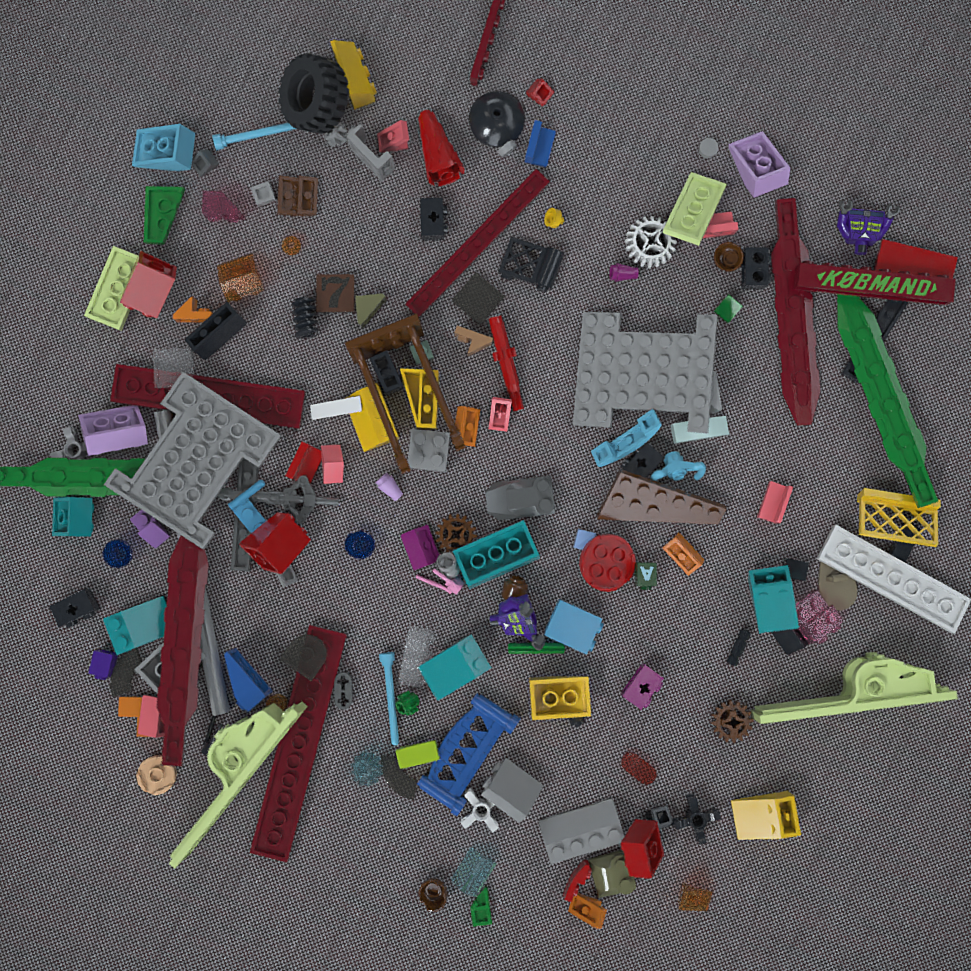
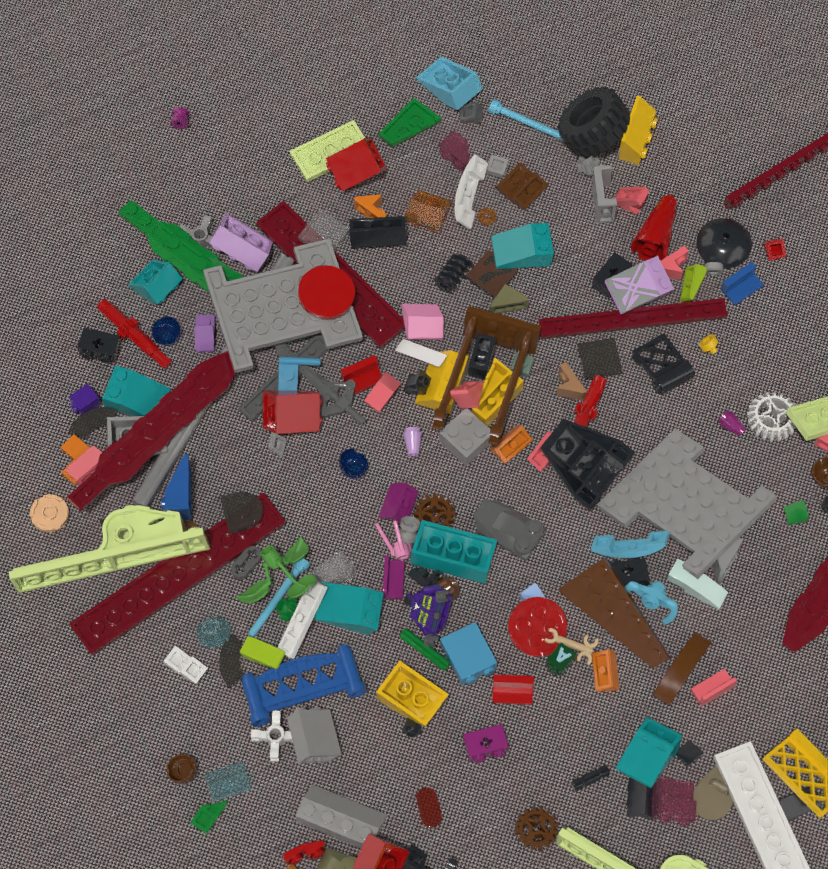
camera: 40 degrees right, 20 degrees down
none -> red piece [97,299,172,370]
none -> white slope [163,646,208,684]
none -> bright green plant [236,537,317,603]
none -> white plate [278,581,328,659]
none -> red tile [298,265,355,319]
none -> magenta panel [383,555,405,600]
none -> bright pink slope [401,304,444,340]
none -> black bracket [403,369,431,395]
none -> black bracket [407,567,442,587]
none -> coral slope [450,381,483,409]
none -> white slope [455,155,488,229]
none -> teal slope [491,223,554,269]
none -> red panel [492,674,534,705]
none -> black wedge [540,418,635,511]
none -> tan bar [544,628,599,665]
none -> lavender slope [604,256,674,314]
none -> reddish brown slope [653,632,712,706]
none -> coral slope [661,246,689,280]
none -> lime slope [680,264,707,303]

